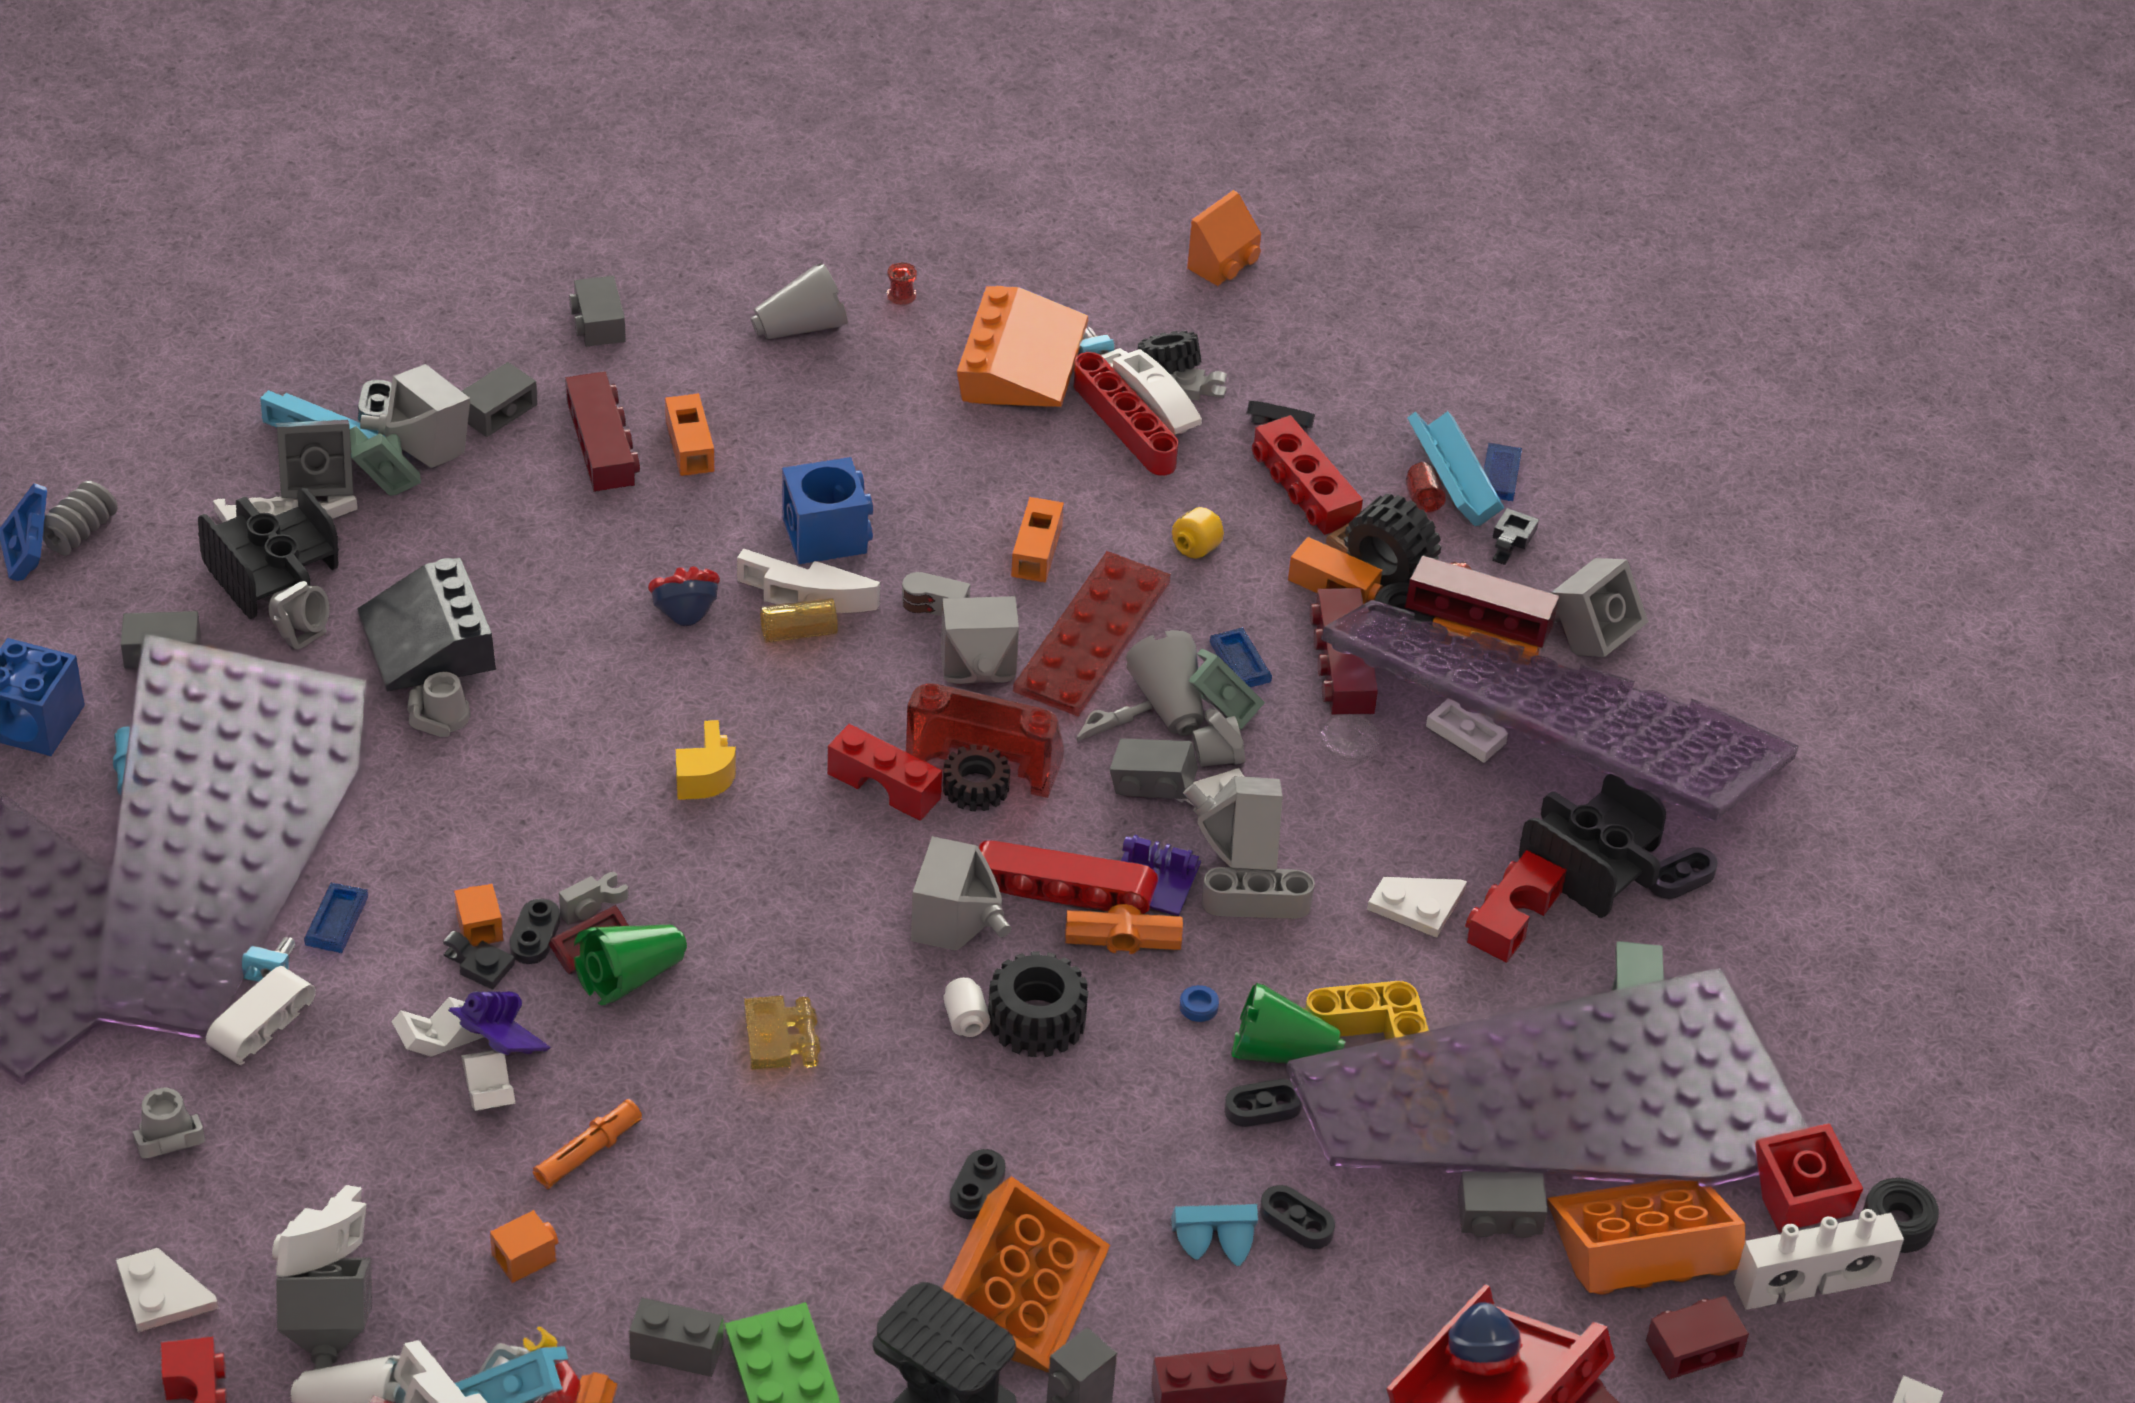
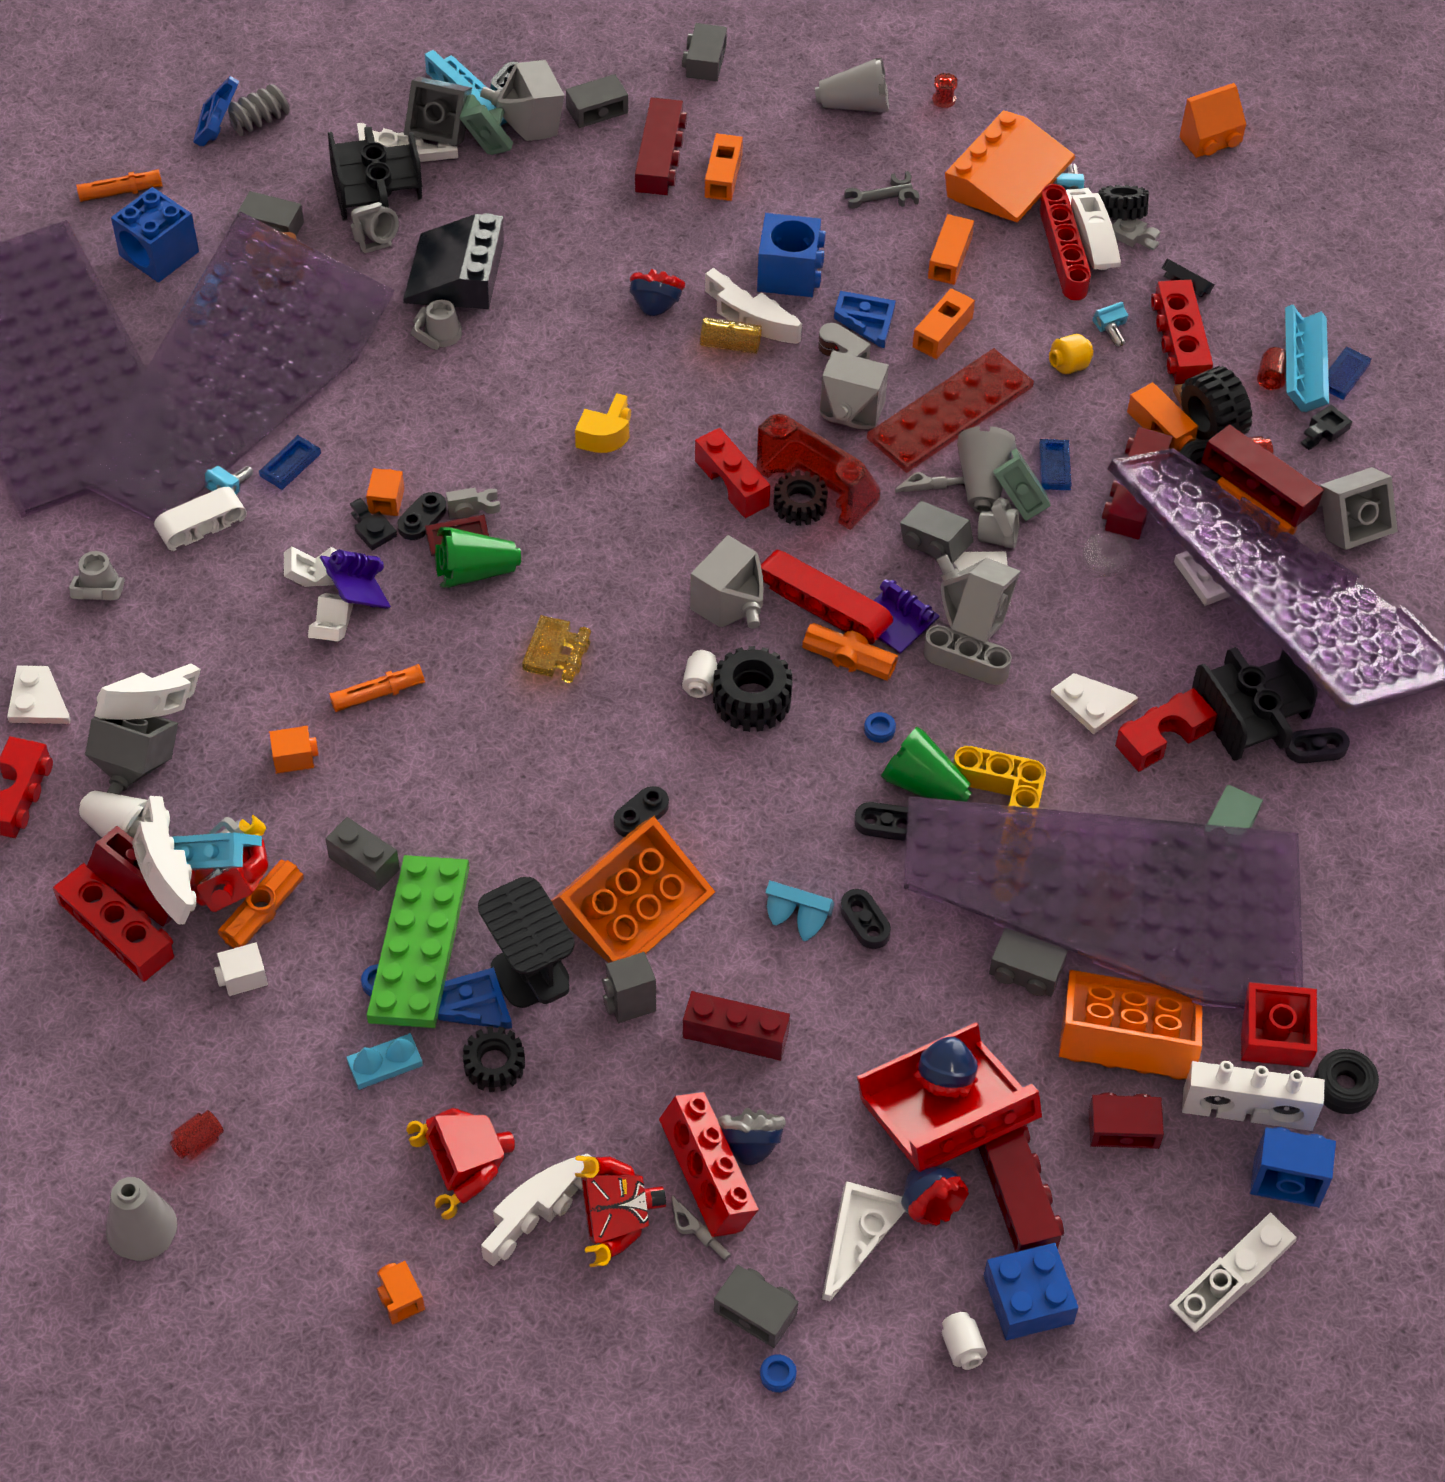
camera: 25 degrees right, 10 degrees up
none -> blue wing [834,291,896,348]
none -> dark grey bar [844,171,919,209]
none -> orange brick [928,214,974,285]
none -> medium azure piece [1093,302,1129,347]
none -> blue brick [1250,1127,1336,1208]

